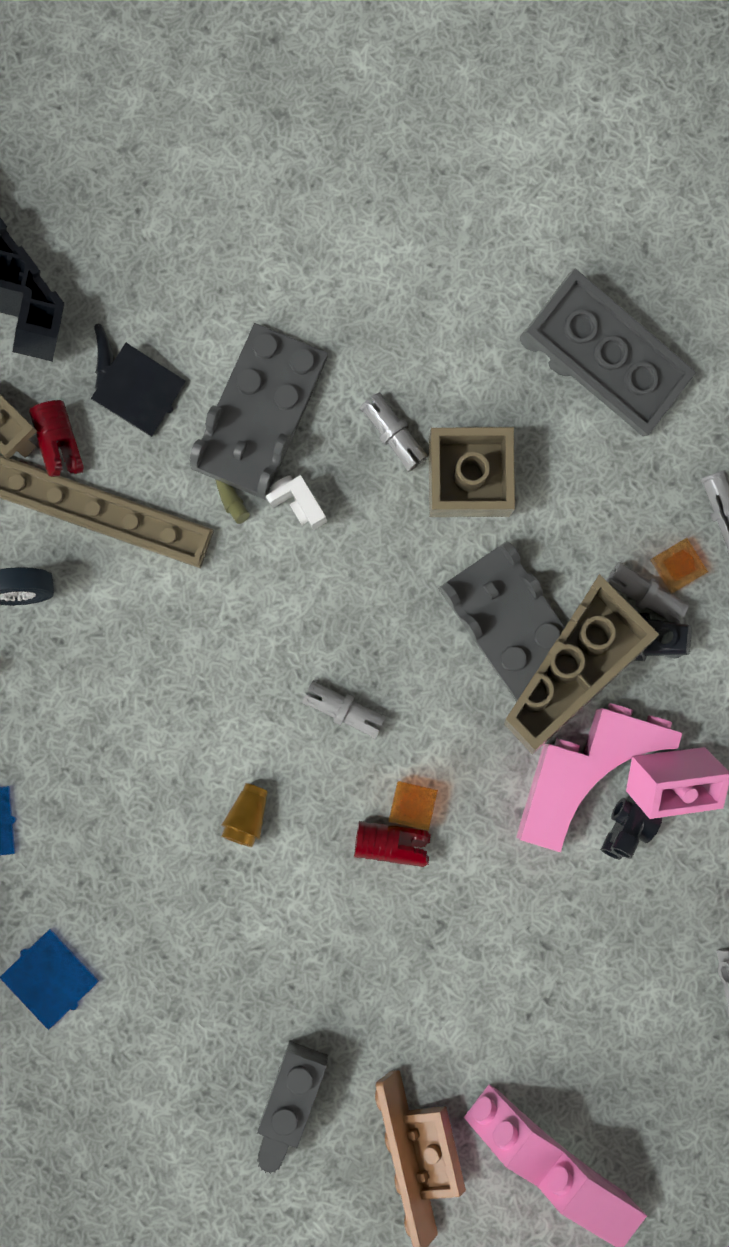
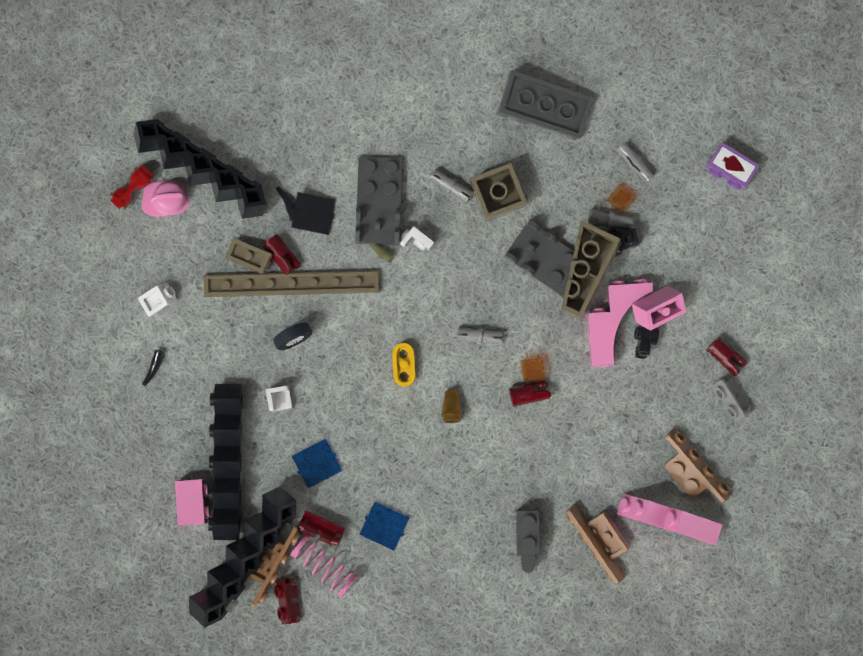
camera: 15 degrees left, 0 degrees up
none -> yellow plate [392,343,415,387]
none -> medium nougat bracket [664,428,731,503]

